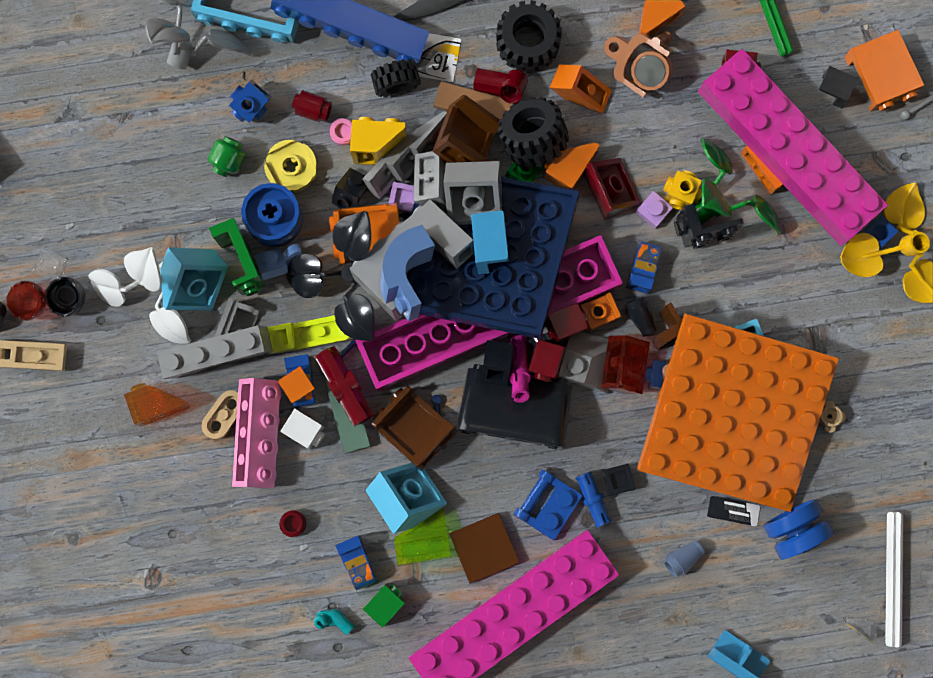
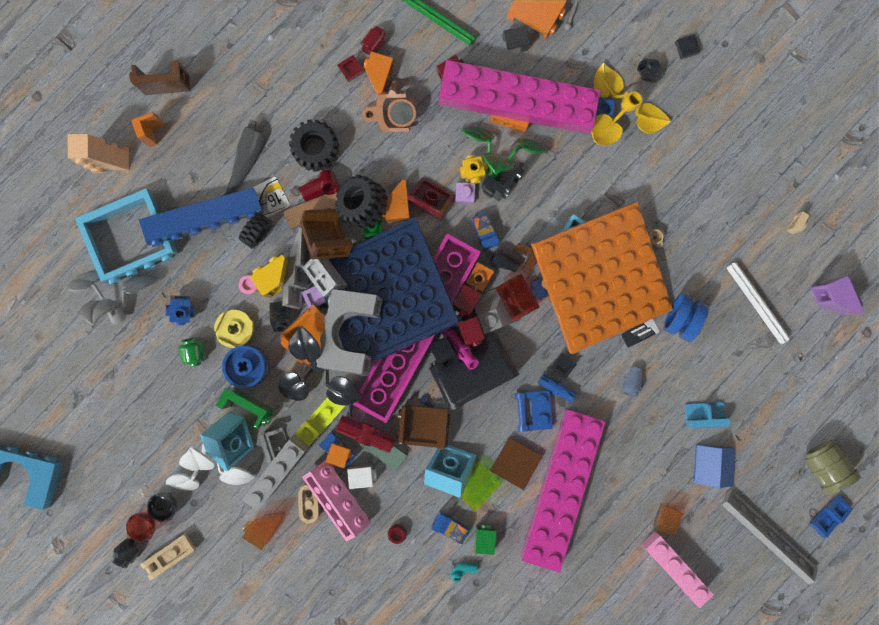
camera: 40 degrees left, 5 degrees up
medium blue plate [255,244,302,280] -> none
dark red brick [292,90,332,122] -> none
medium blue arch [380,225,435,322] -> none
light grey slope [443,161,502,225] -> none
dark azure panel [471,211,509,274] -> none
orange slope [550,64,612,113] -> none

